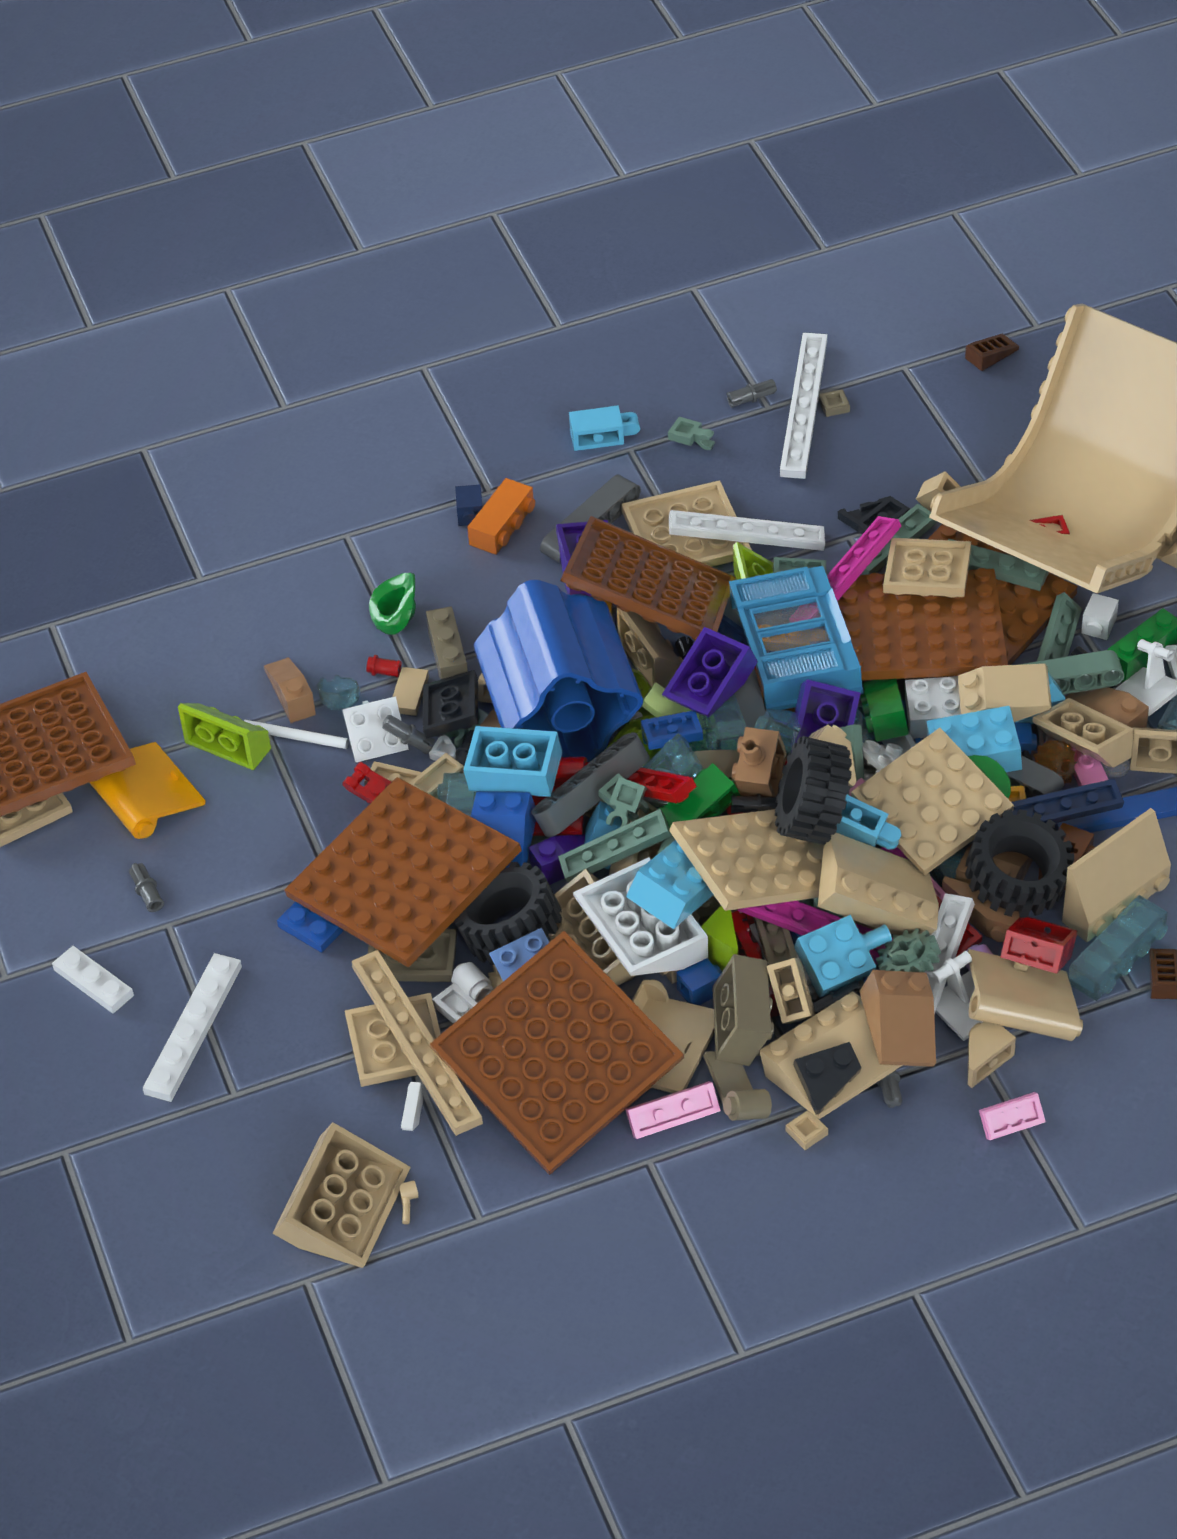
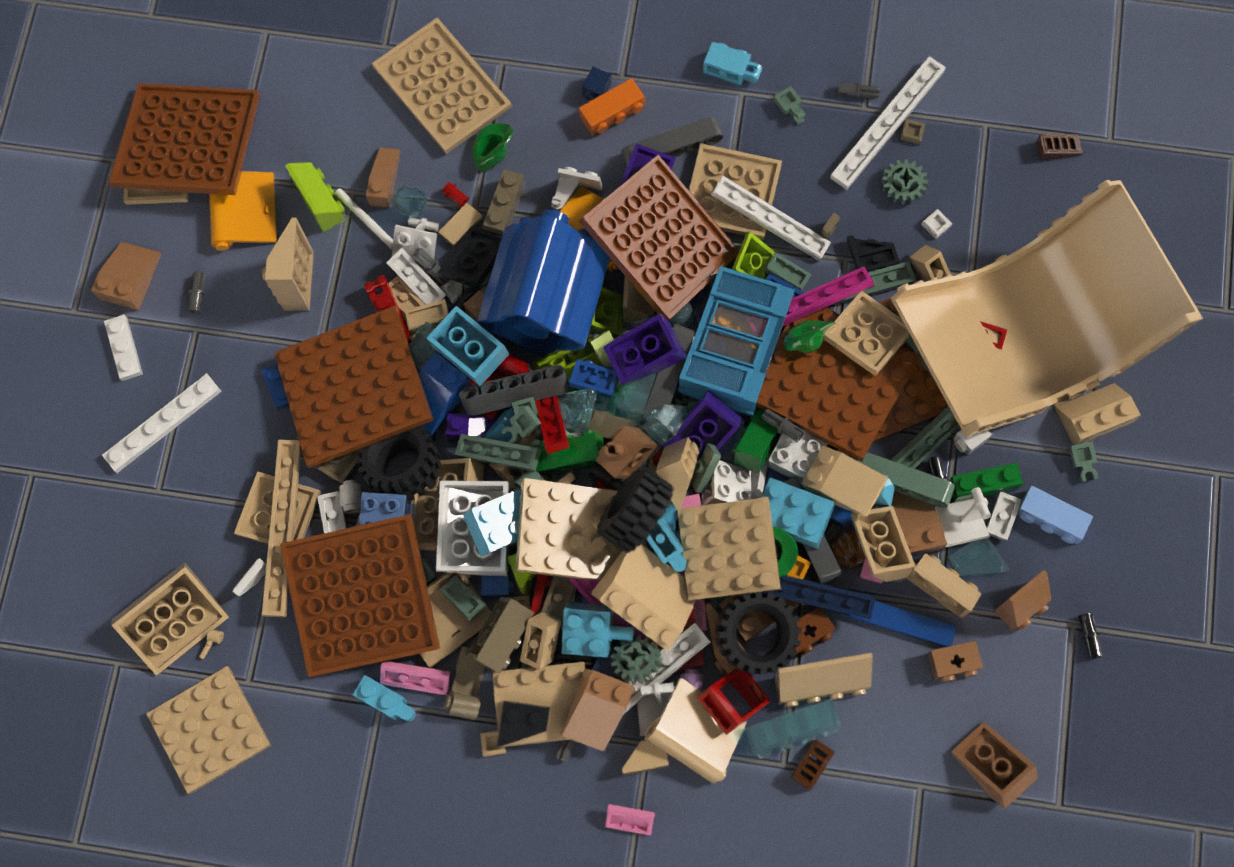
camera: 30 degrees right, 25 degrees up
none -> medium nougat slope [91,242,161,311]
none -> tan plate [146,666,272,794]
none -> tan slope [262,218,314,311]
none -> medium azure brick [353,675,416,722]
none -> tan plate [372,18,512,154]
none -> white plate [386,248,447,304]
none -> sand green plate [439,574,487,623]
none -> white plate [551,167,603,211]
none -> dark grey axle [762,409,805,443]
none -> green hat [784,320,836,353]
none -> dark tan tile [821,213,840,240]
none -> sand green gear [881,159,928,205]
none -> white tile [921,209,952,239]

